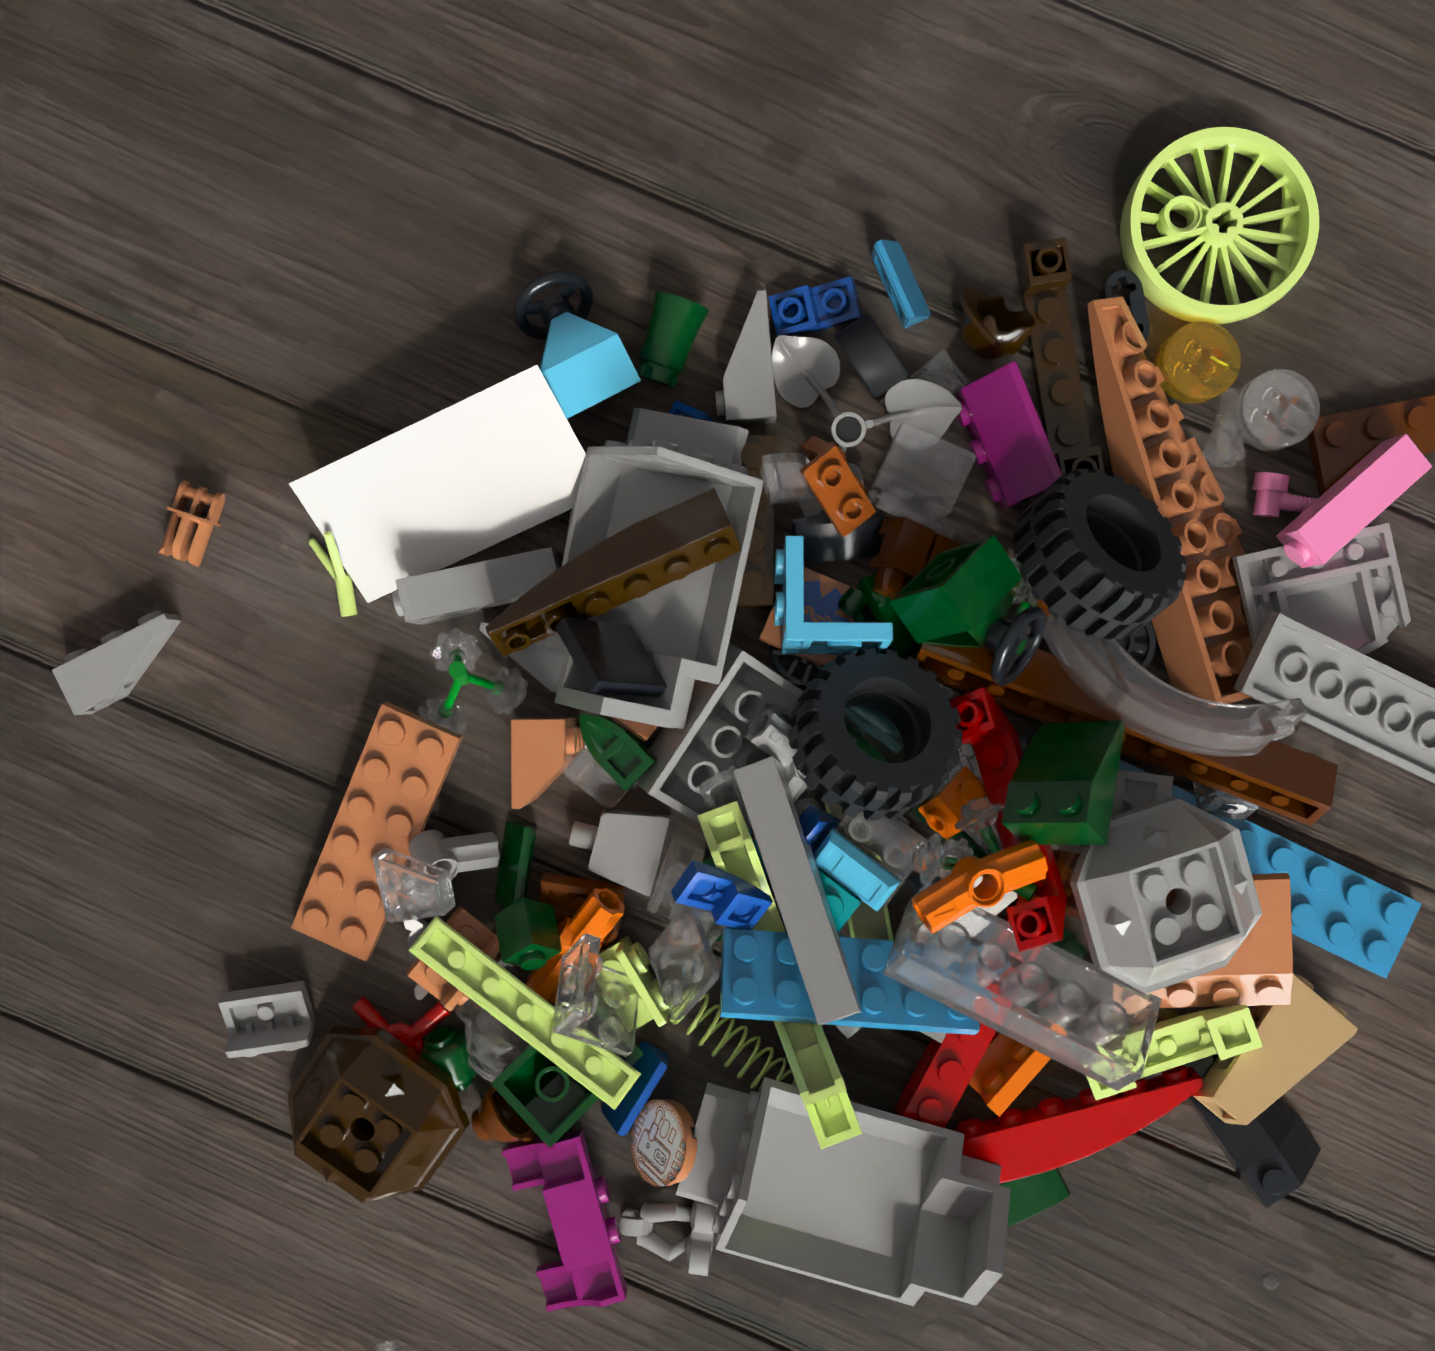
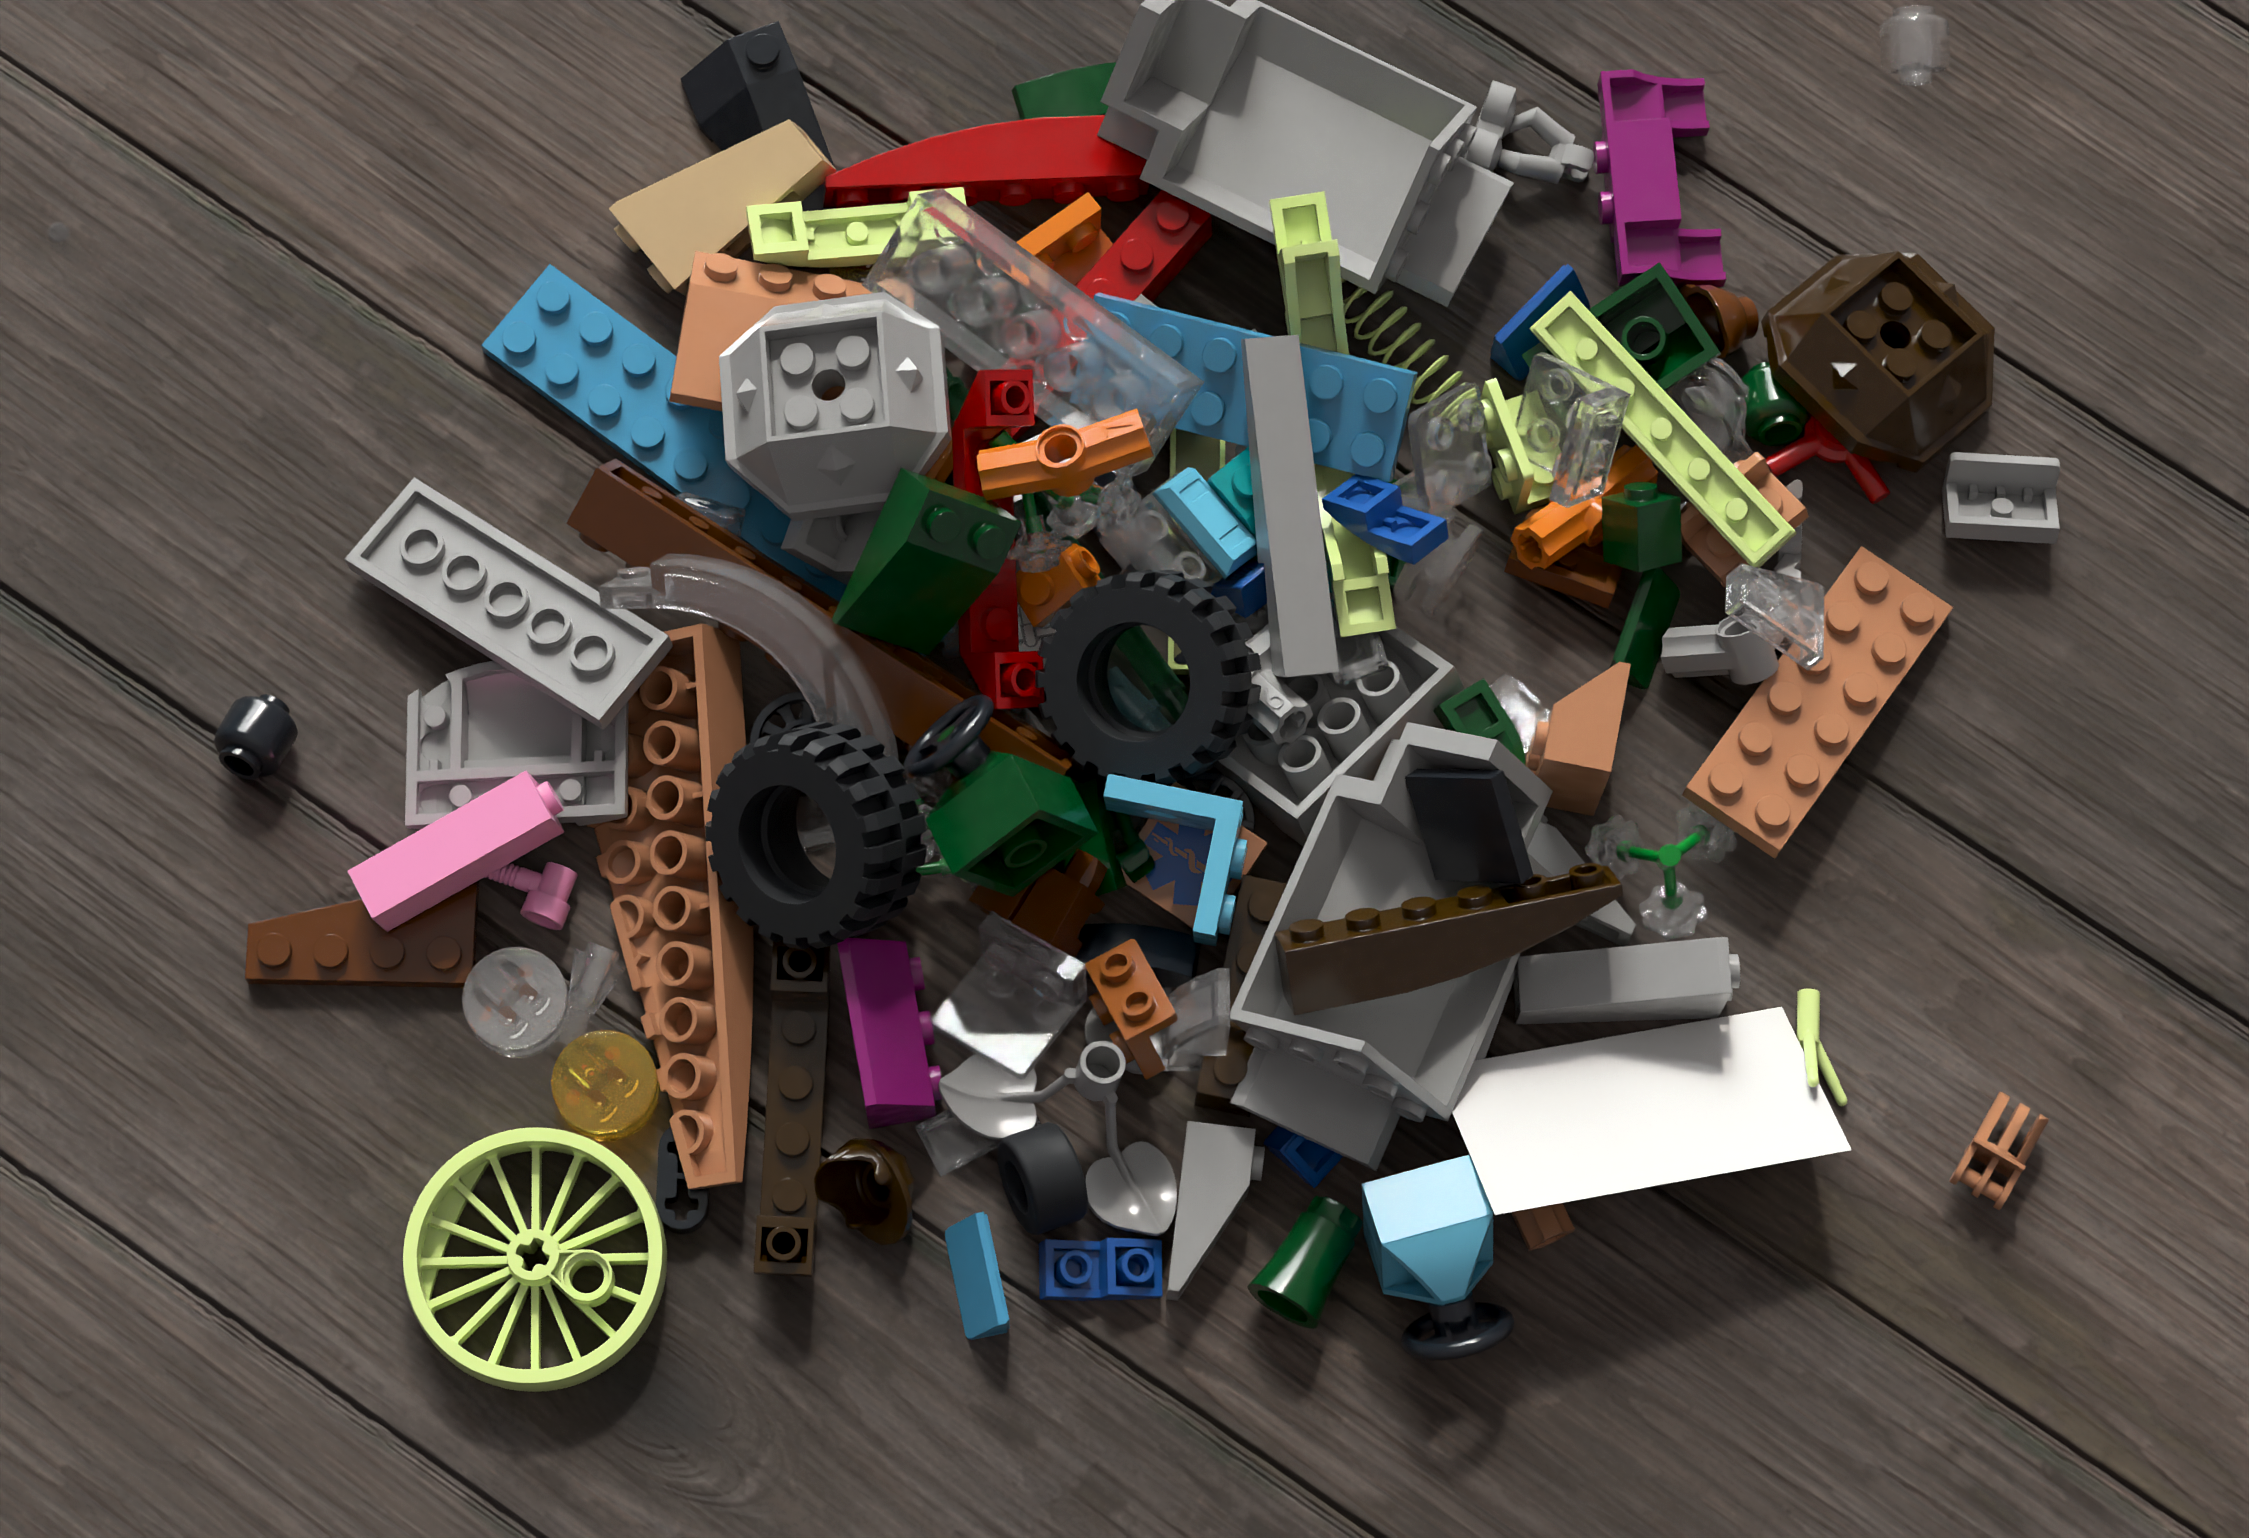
camera: 170 degrees left, 15 degrees down
light grey slope [52,610,182,715] -> none
light grey torso [569,809,671,896] -> none
tile [631,1099,697,1186] -> none

